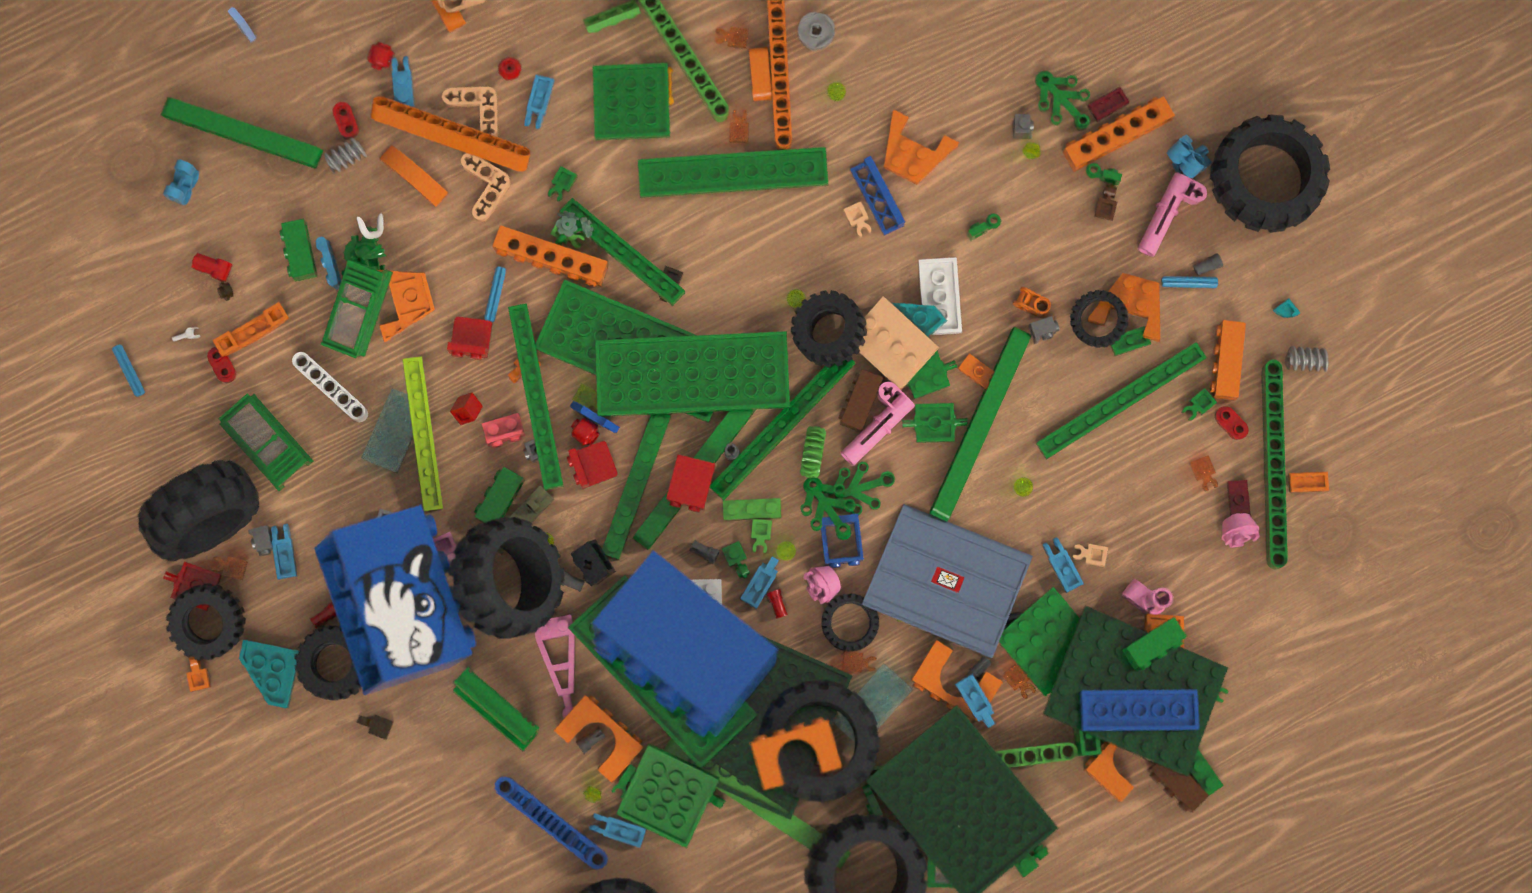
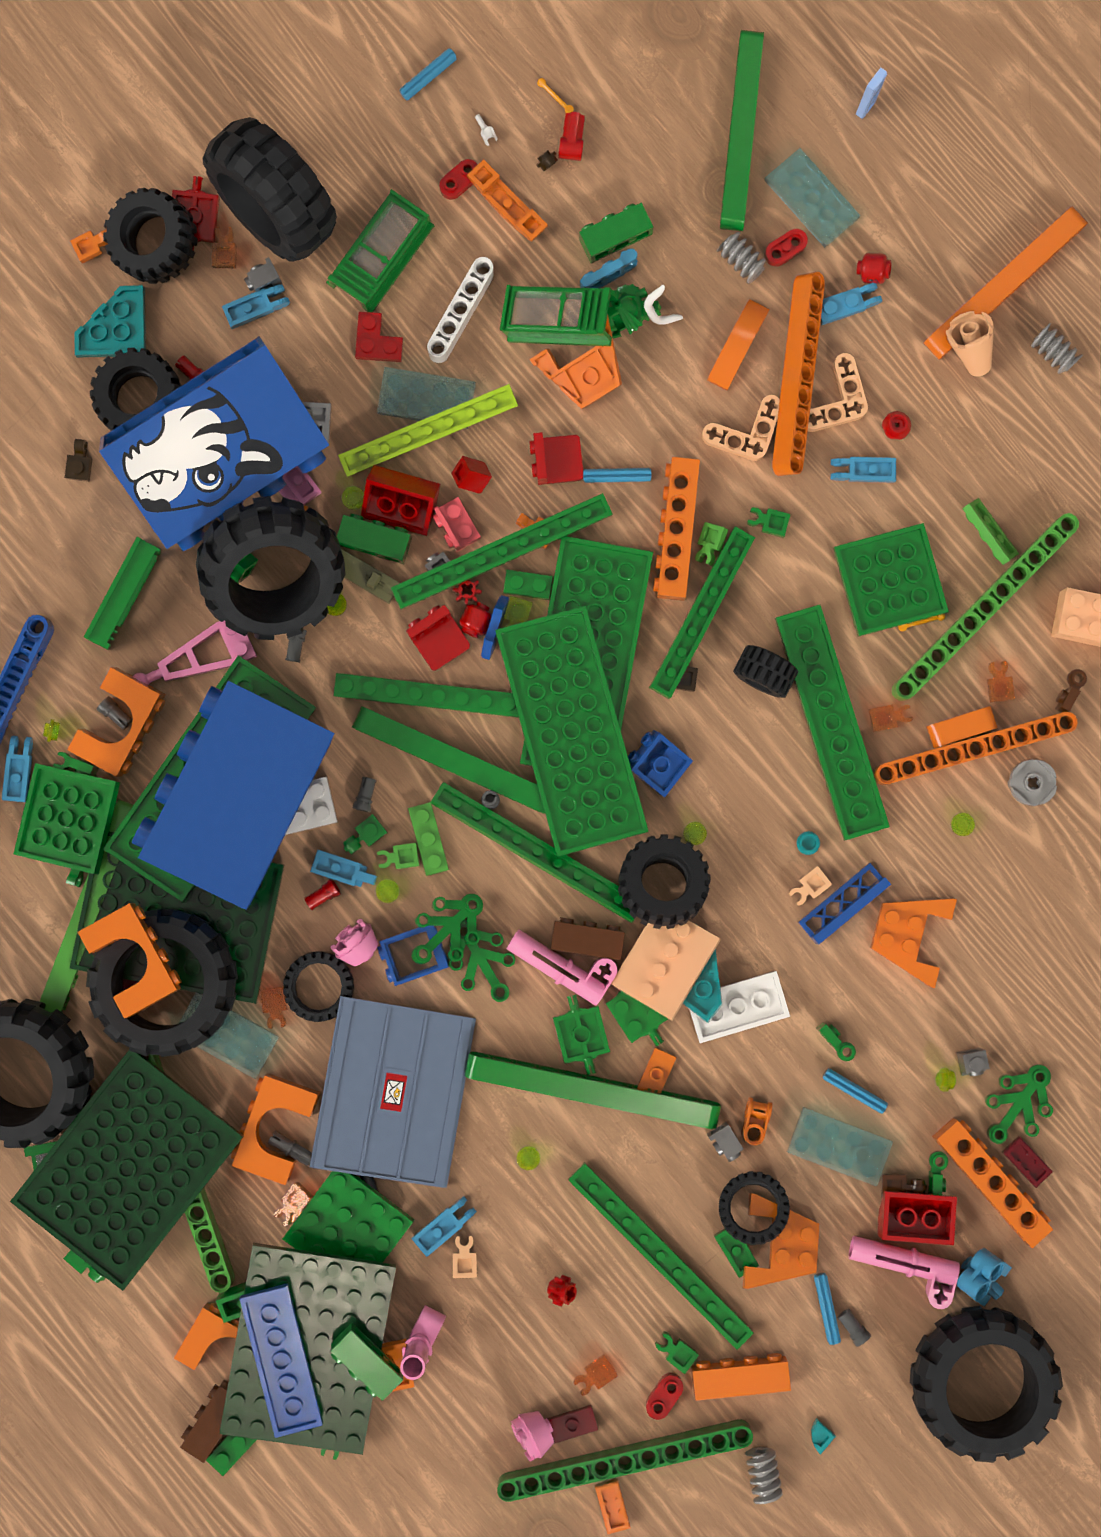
camera: 75 degrees right, 5 degrees up
dark azure piece [163,159,199,205] -> none
sand green plant [555,210,593,245] -> none
black brick [571,539,616,586] -> none
red panel [666,454,716,513] -> none
bright green gear [800,426,826,478] -> none
green plate [861,784,883,816] -> none
dark azure hinge [955,674,995,728] -> none
none -> clear neon green plate [342,486,364,510]
none -> red plate [355,312,403,362]
none -> red slope [361,465,441,536]
none -> red gear [453,579,482,606]
none -> green plate [503,570,553,600]
none -> light orange hinge [537,78,574,114]
none -> red gear [547,1275,577,1307]
none -> blue plate [628,730,693,797]
none -> black tyre [733,645,798,698]
none -> clear light blue plate [765,148,861,248]
none -> clear light blue plate [787,1107,893,1186]
none -> teal plate [796,831,820,855]
none -> dark azure axle [823,1068,888,1114]
none -> red slope [877,1191,957,1245]

